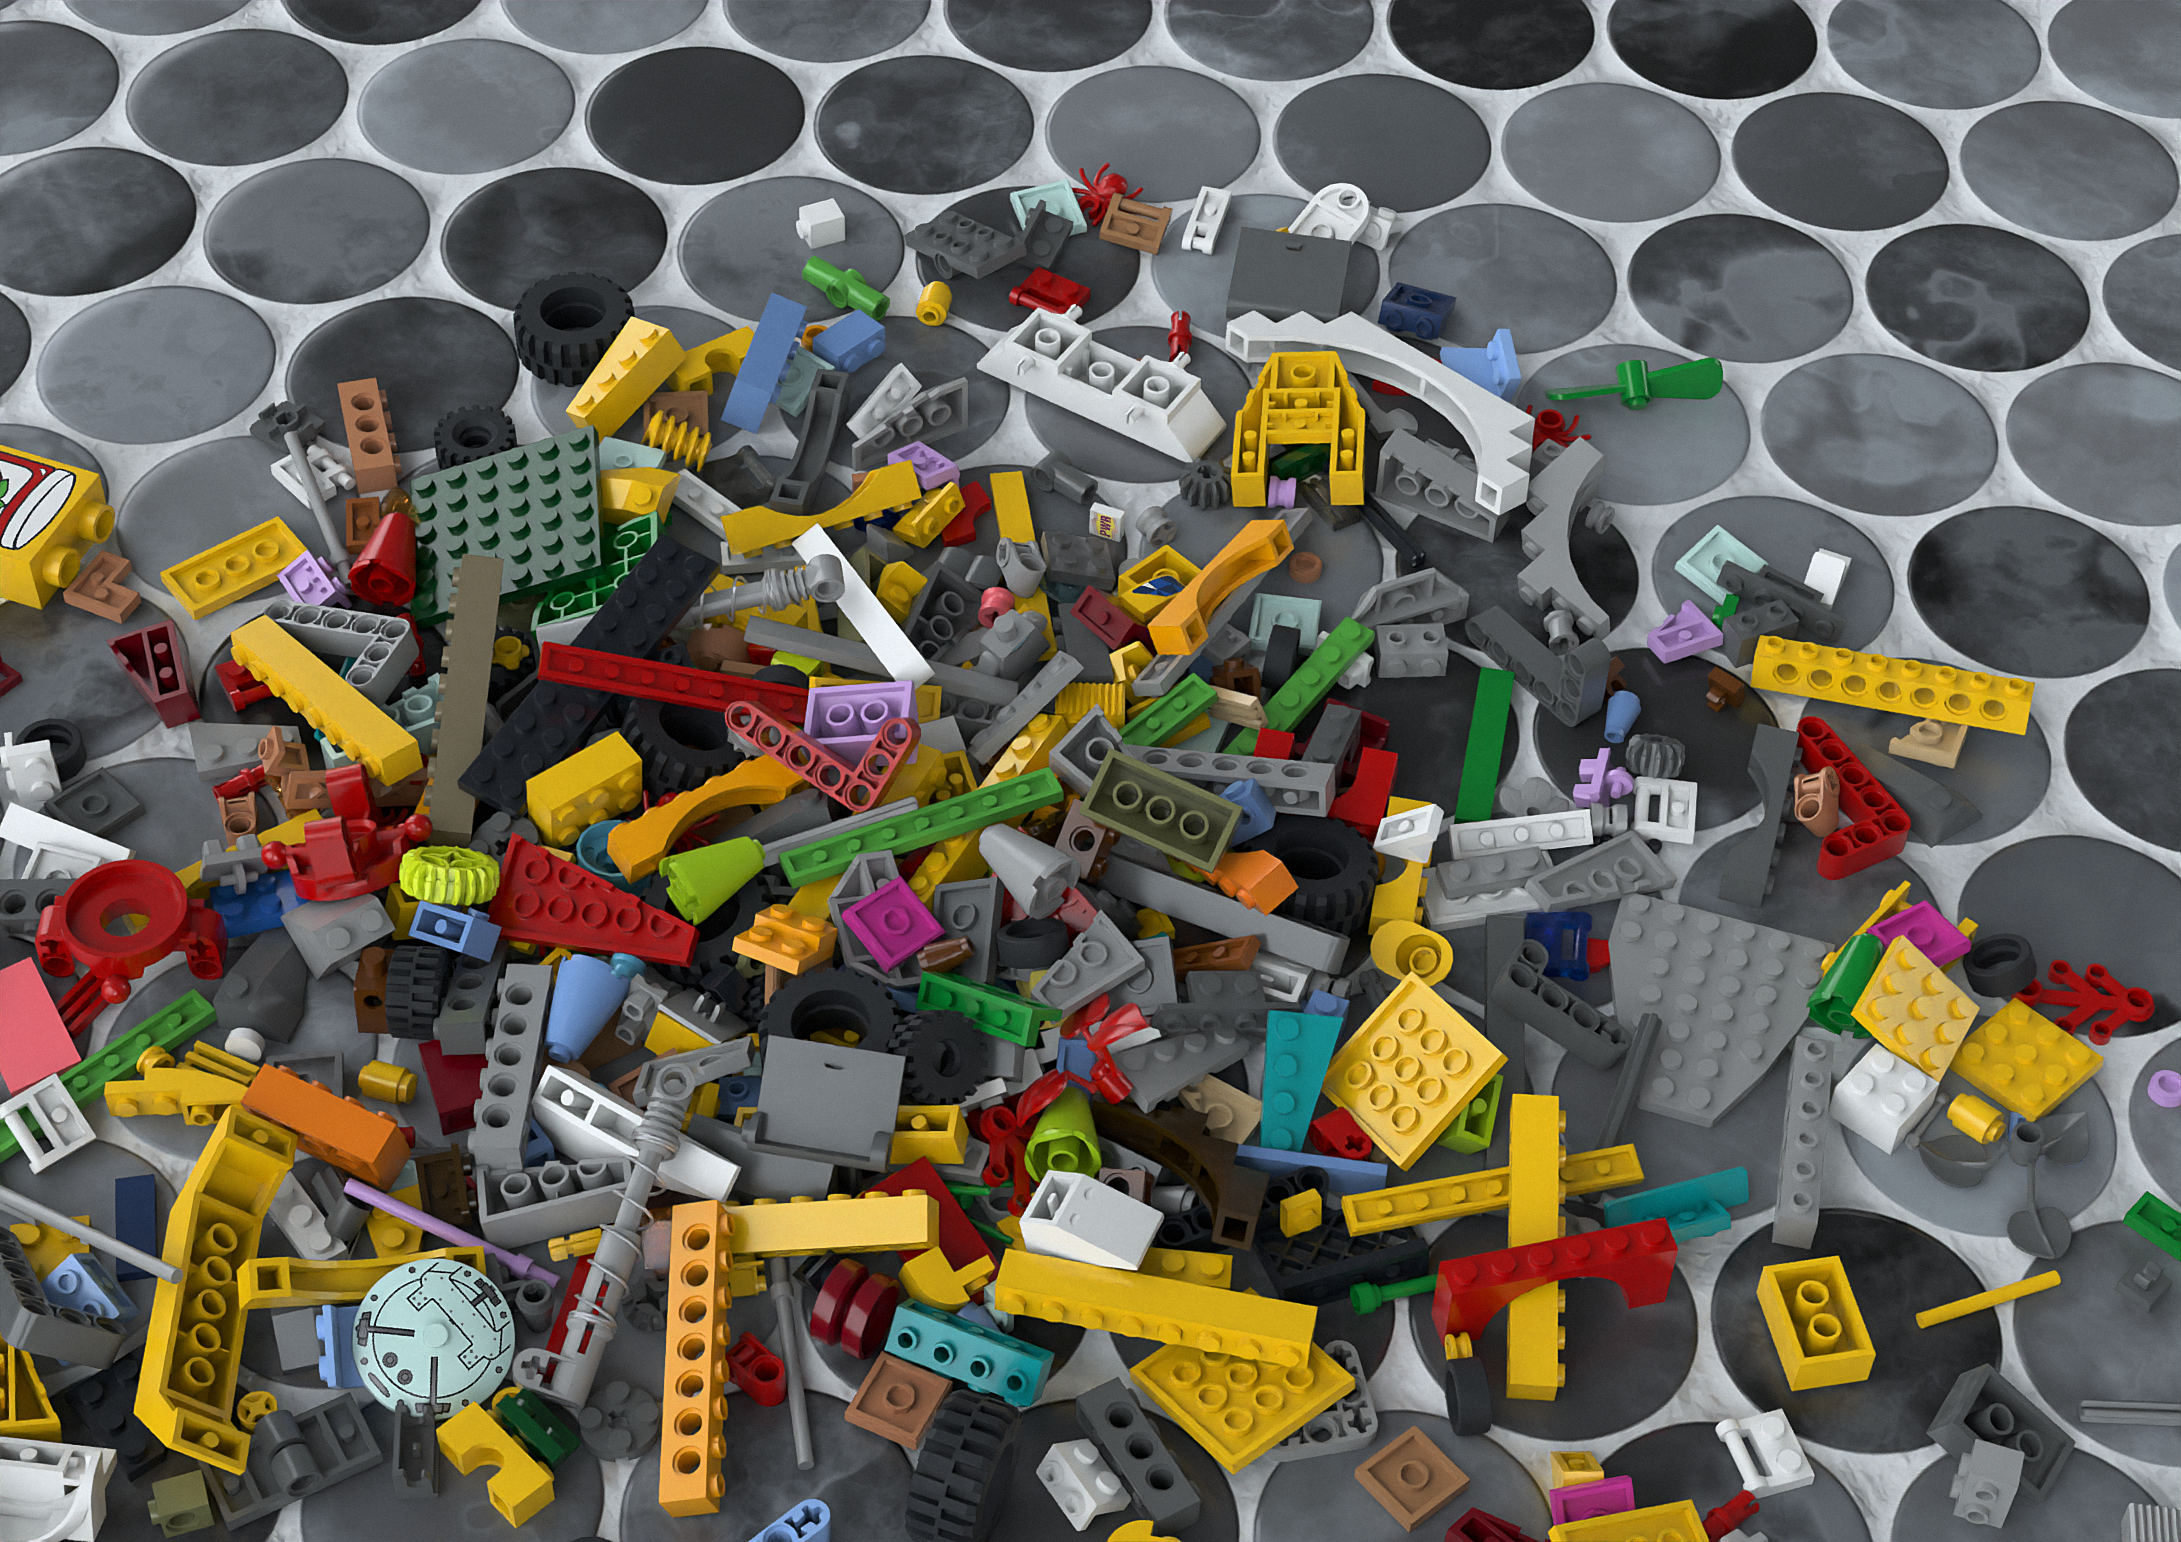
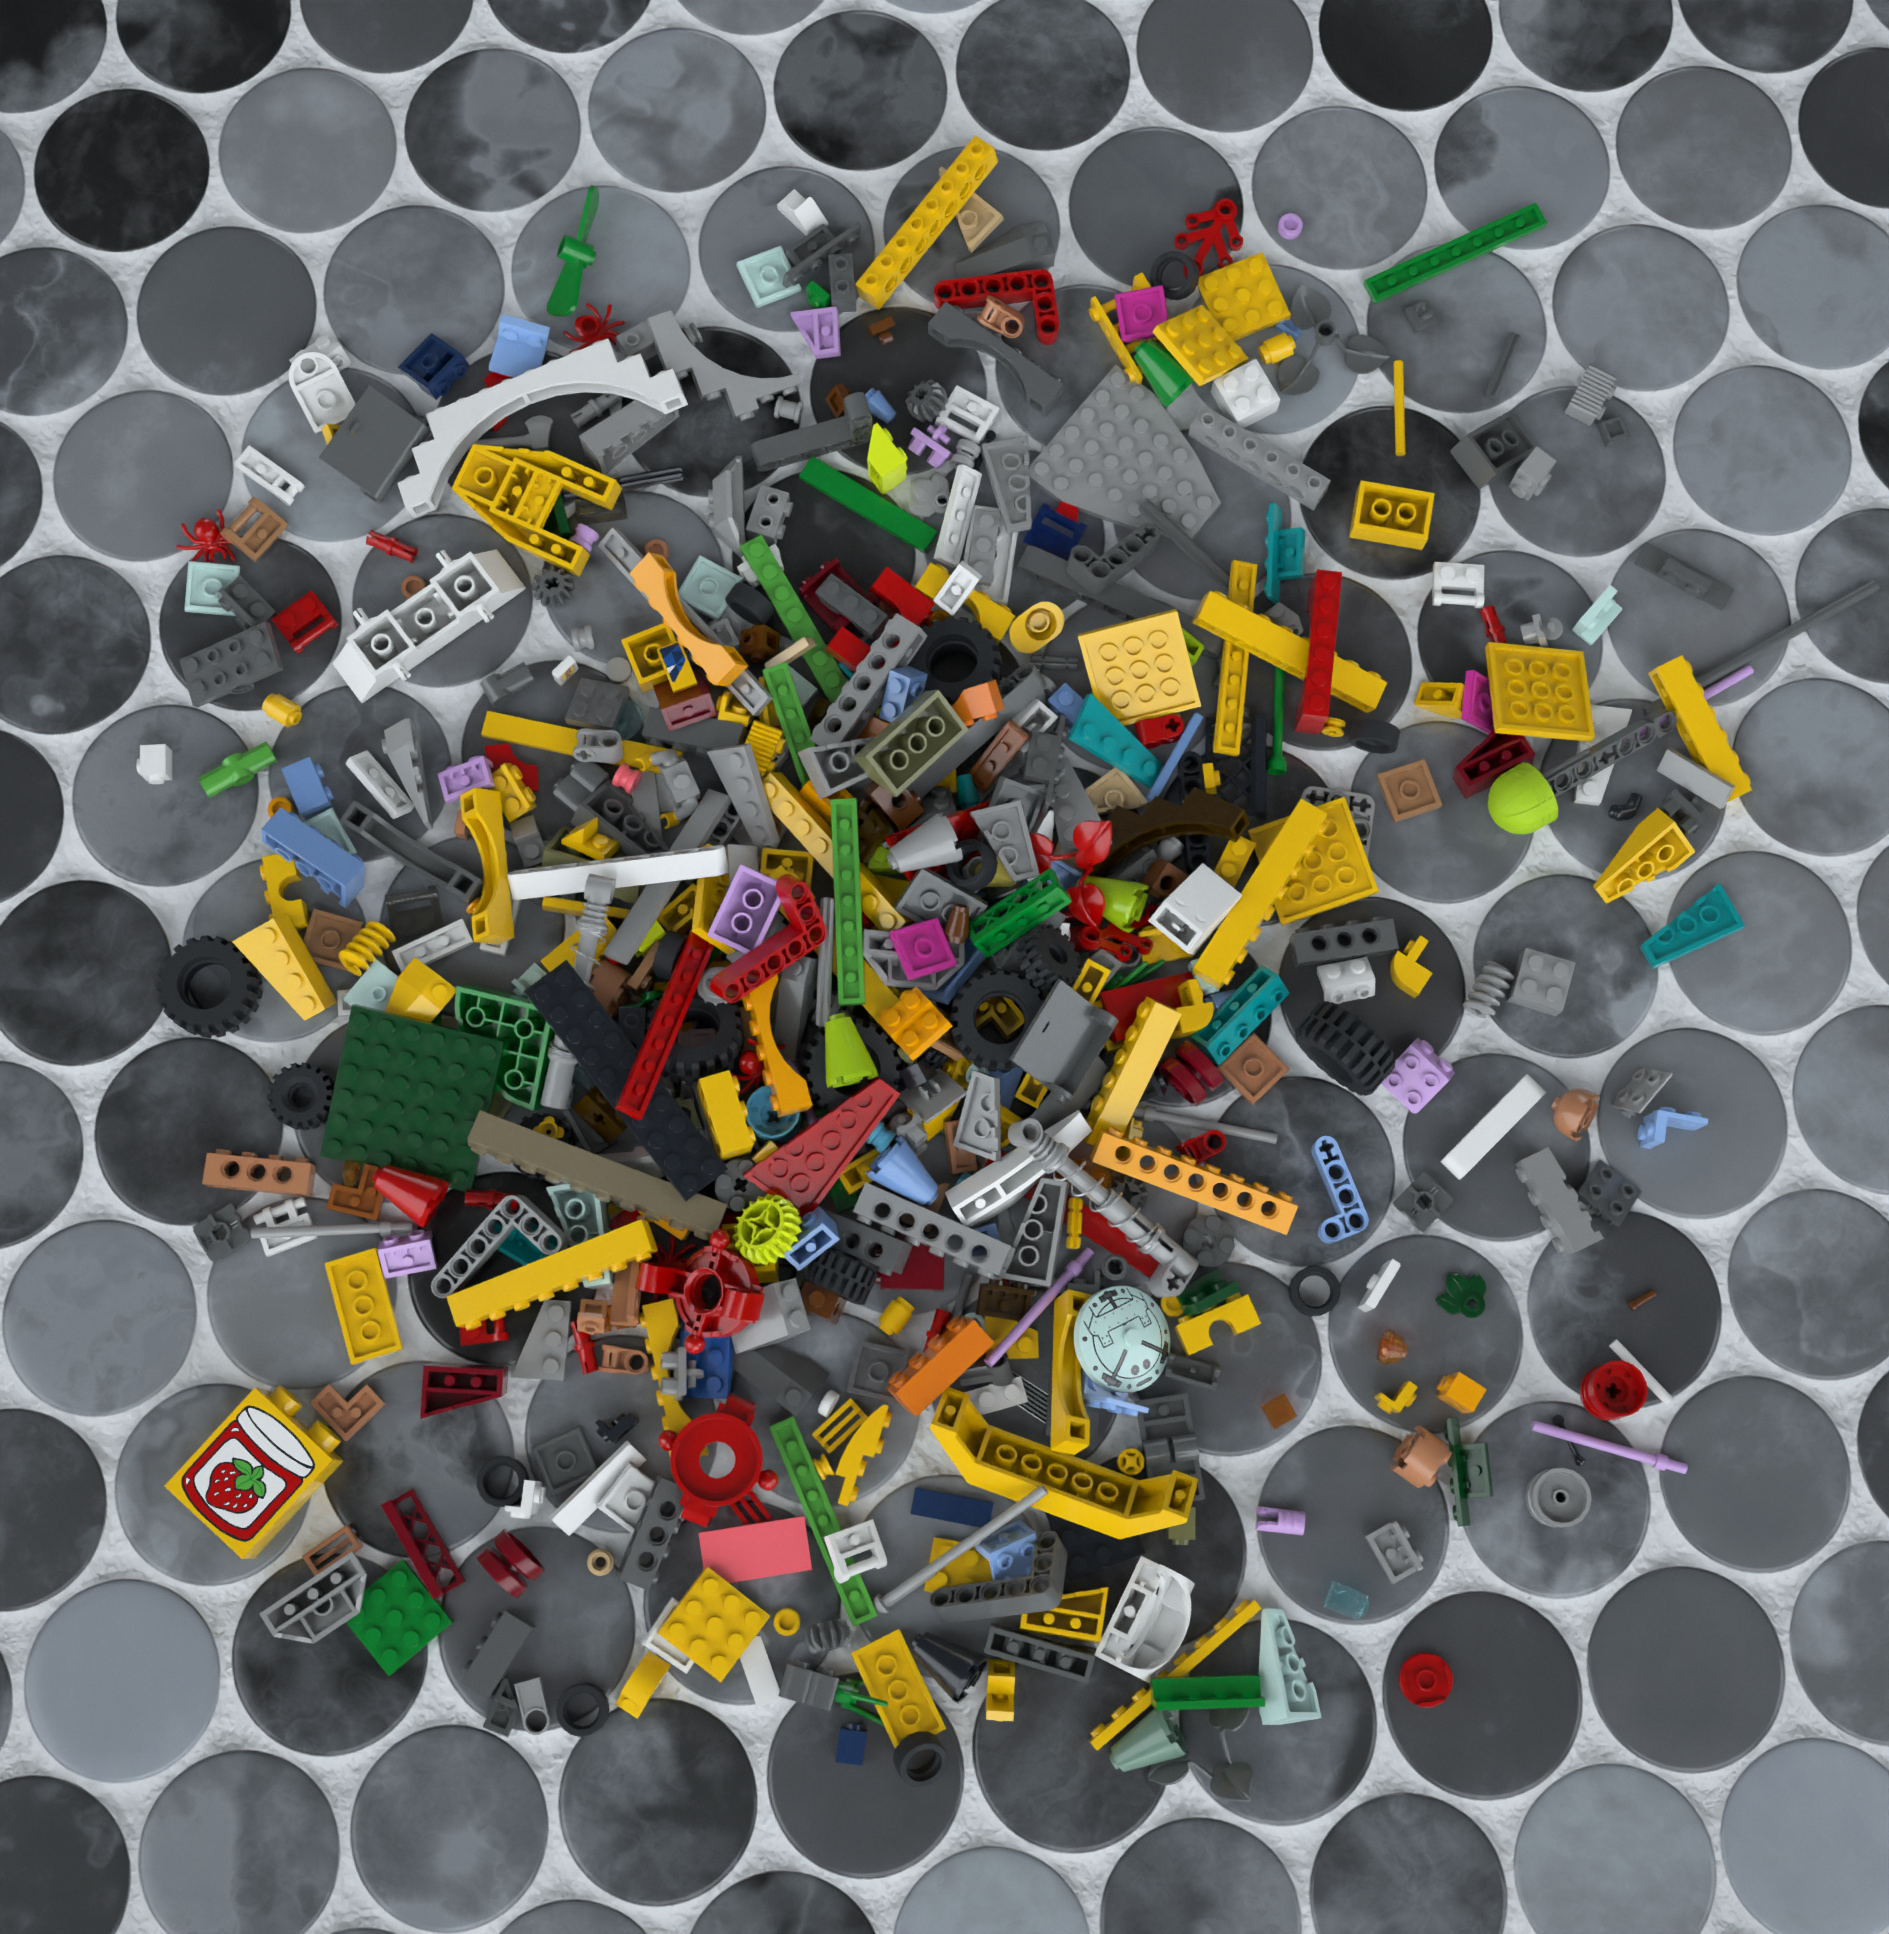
camera: 70 degrees left, 30 degrees up
none -> black bracket [595,1413,639,1444]
none -> neon yellow slope [867,423,908,496]

